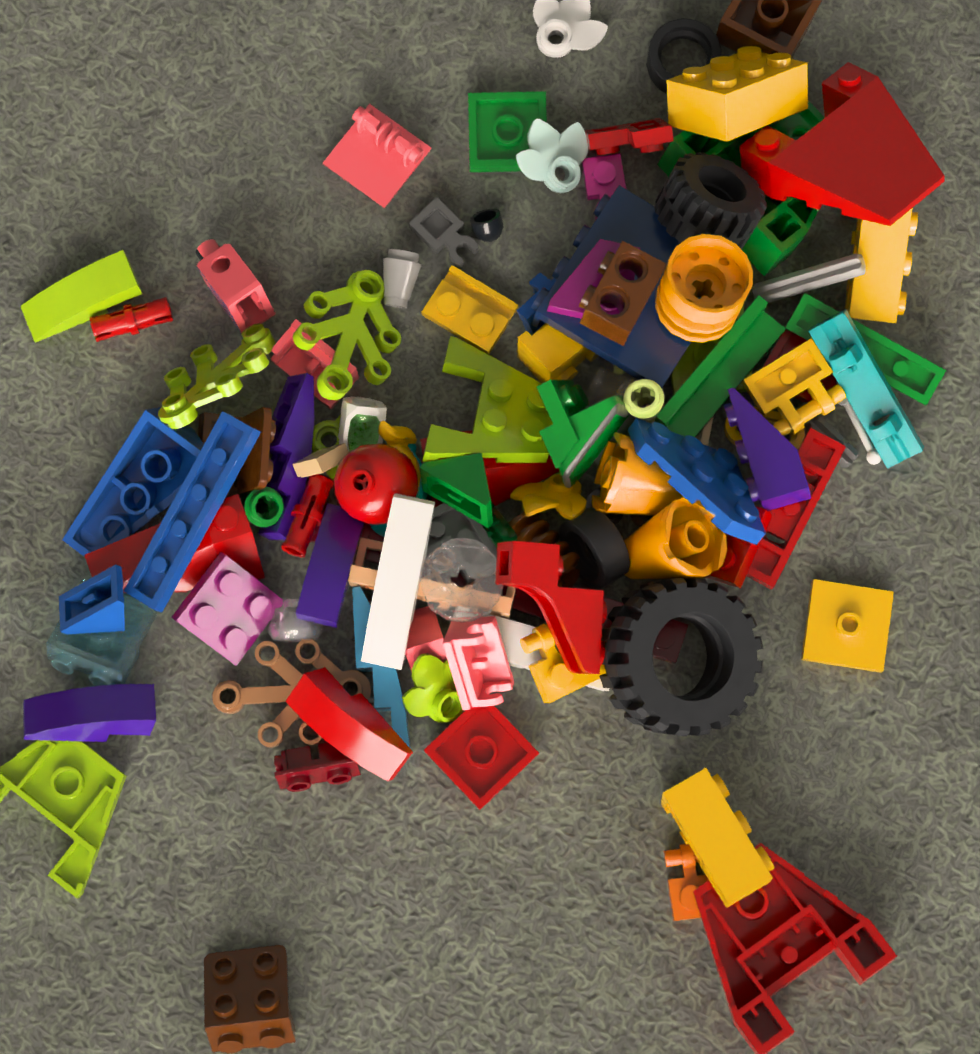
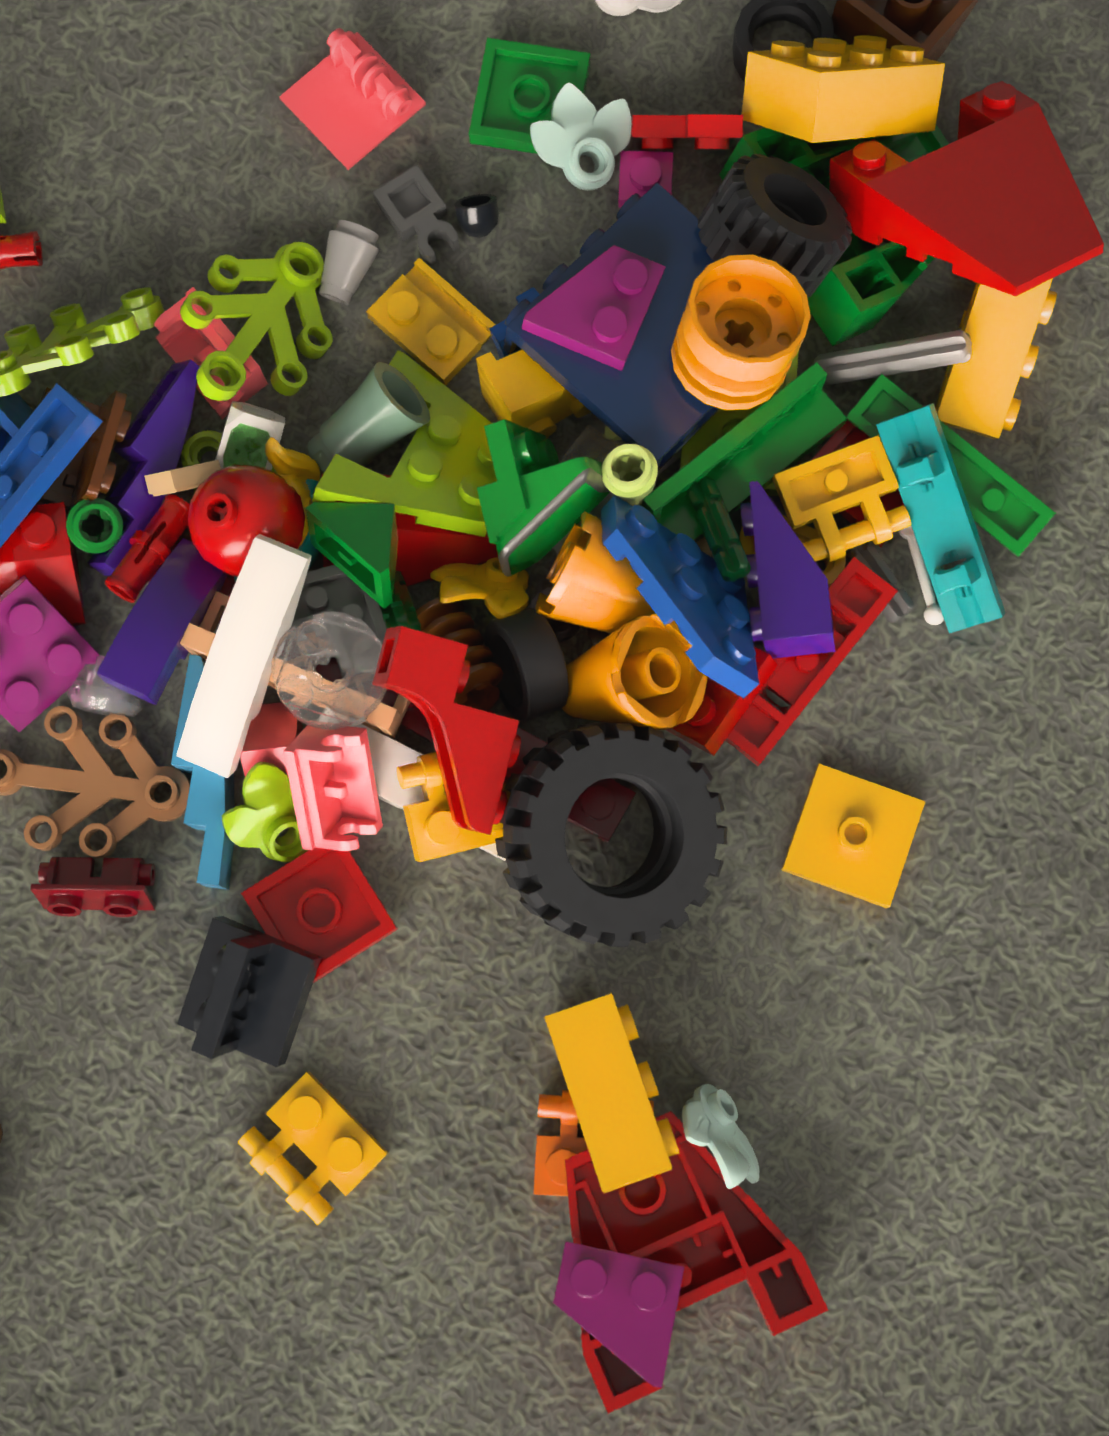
camera: 15 degrees right, 0 degrees up
coral torso [196,239,275,334] -> none
slope [285,667,413,781] -> none
reddish brown brick [579,240,667,346] -> none
none -> black bracket [177,916,322,1067]
none -> yellow plate [238,1072,389,1225]
none -> sand green plant [308,362,430,473]
none -> magenta wing [553,1241,684,1388]
none -> light aqua plate [682,1084,760,1189]
none -> dark green axle [687,477,751,582]

